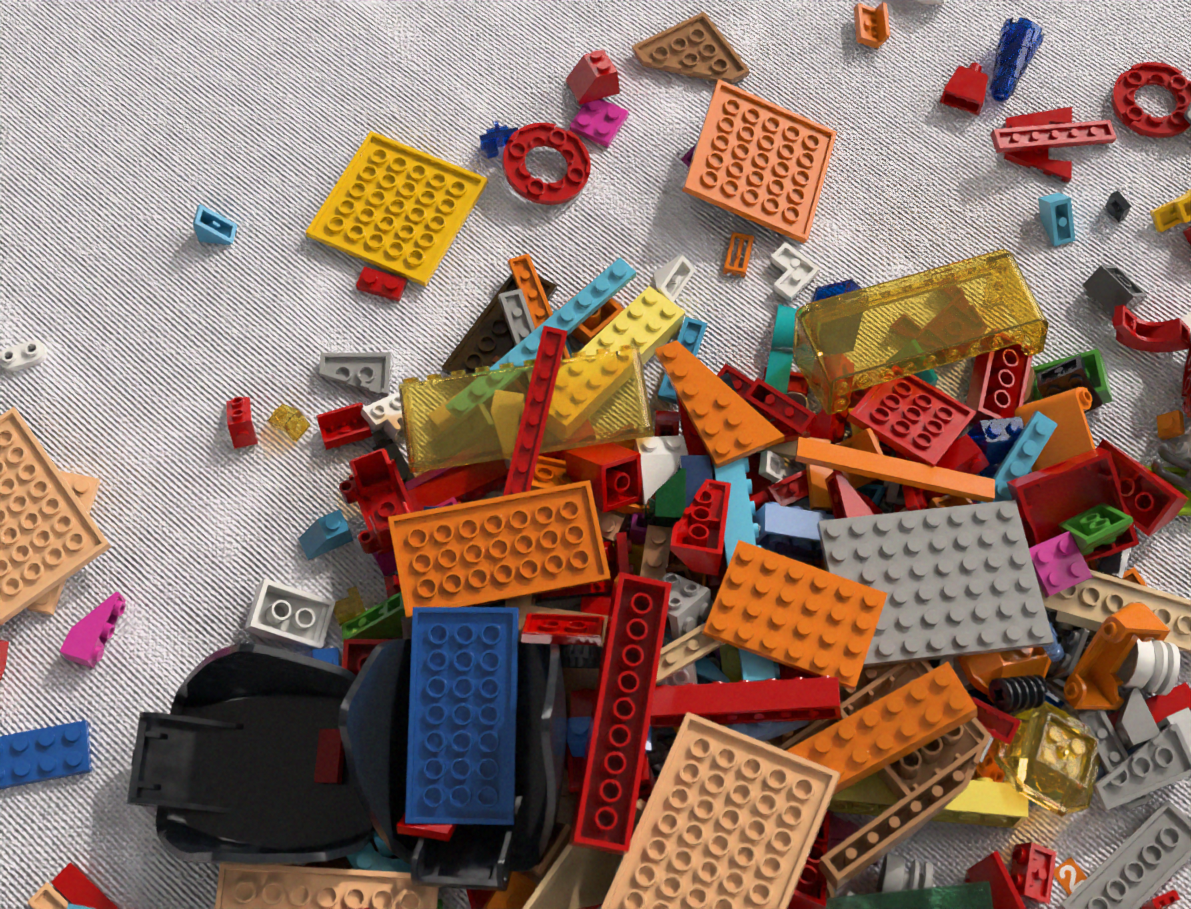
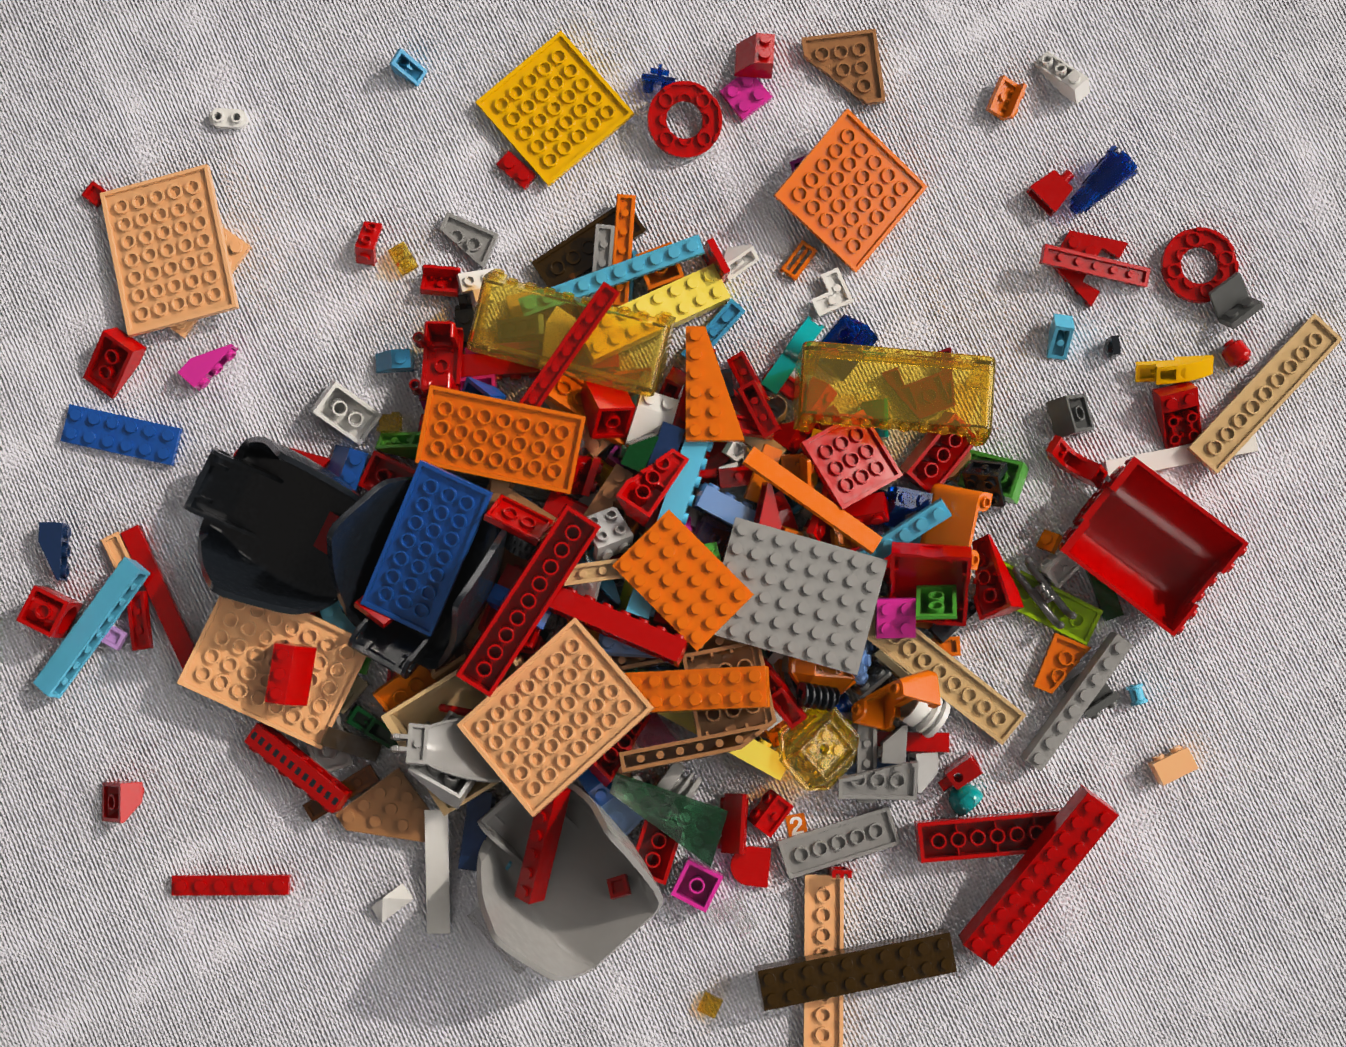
camera: 25 degrees right, 20 degrees up
none -> red tile [702,238,730,283]

